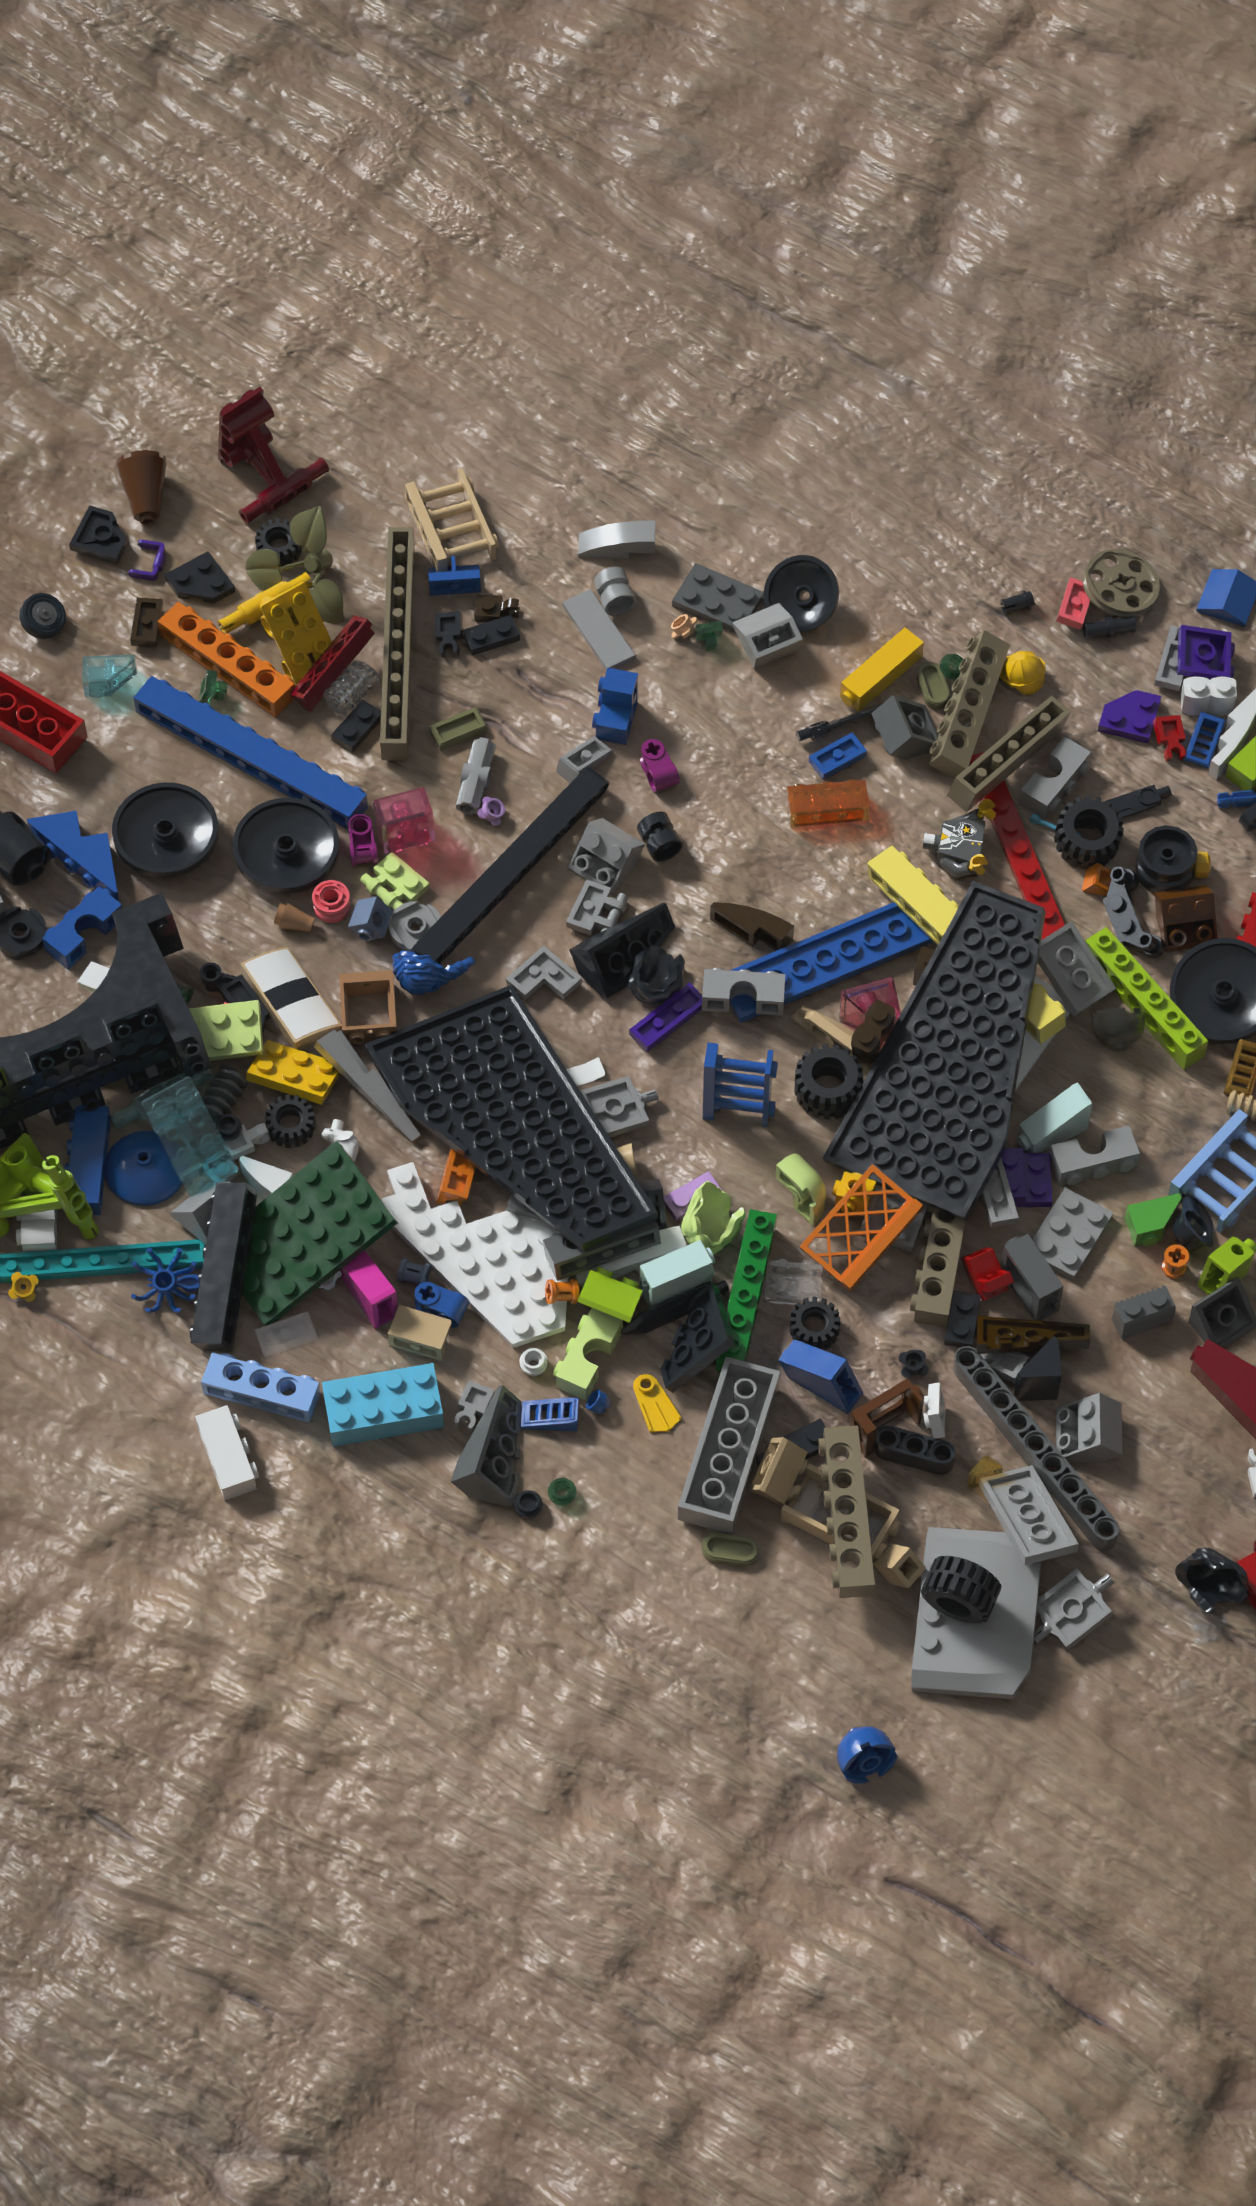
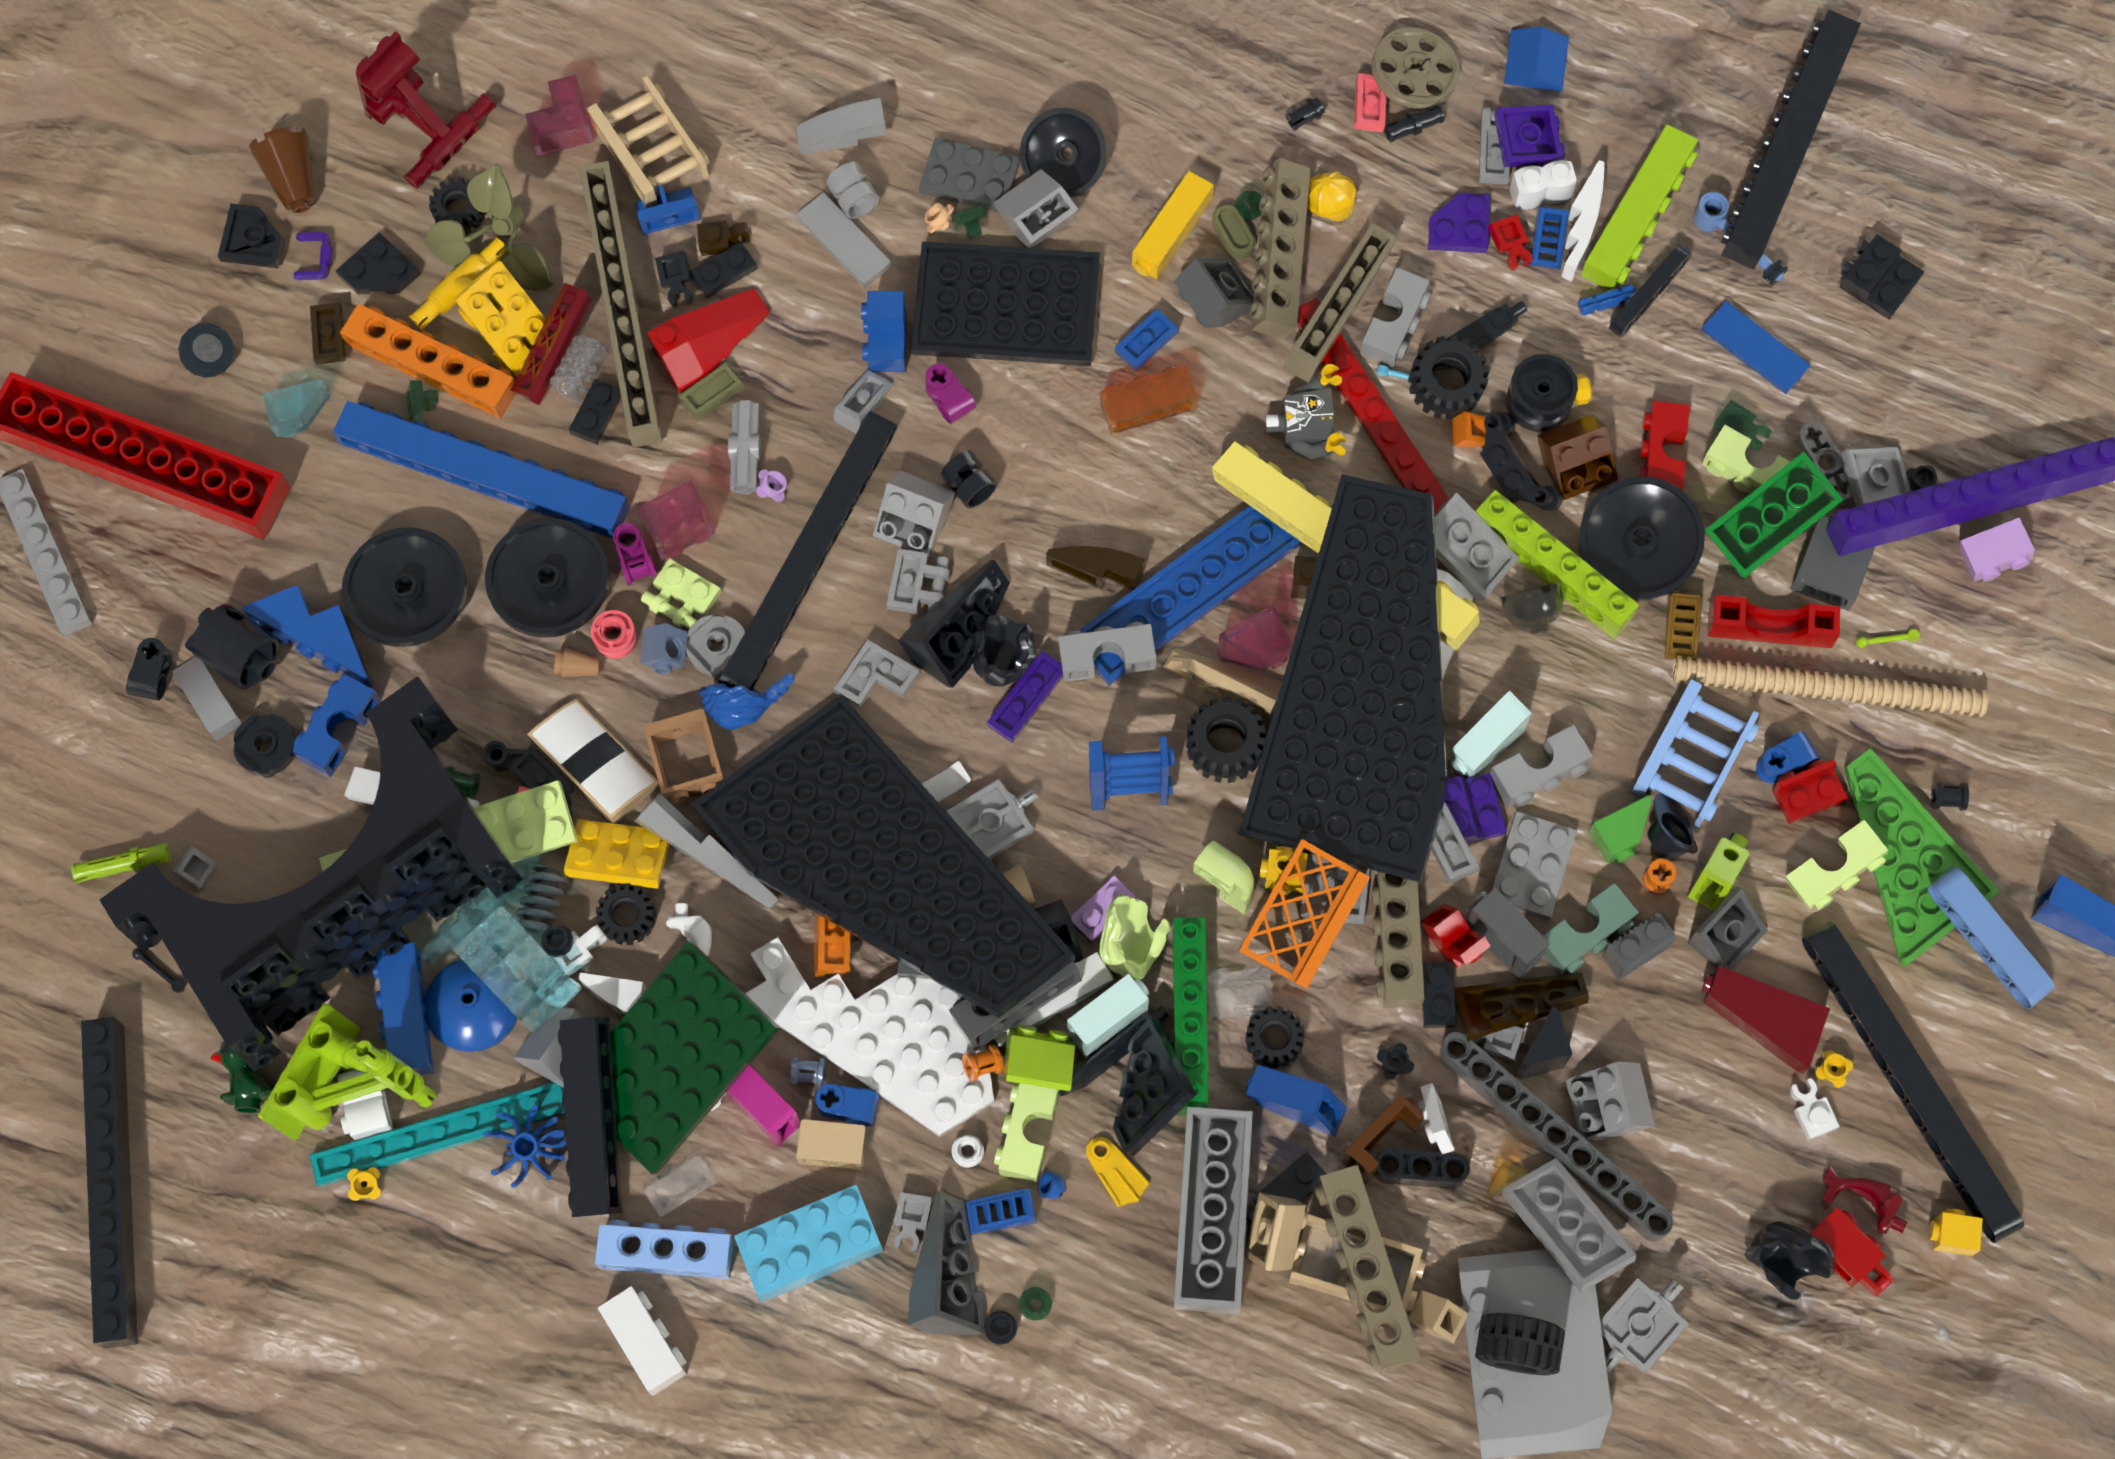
camera: 10 degrees left, 10 degrees up
olive tile [702,1532,759,1567] -> none
black piece [796,703,883,741] -> none
dark brown brick [851,1000,897,1065] -> none
none -> clear pink brick [525,75,594,156]
none -> red wedge [647,288,770,394]
none -> black plate [911,241,1100,366]
none -> sand green arch [1543,883,1639,975]

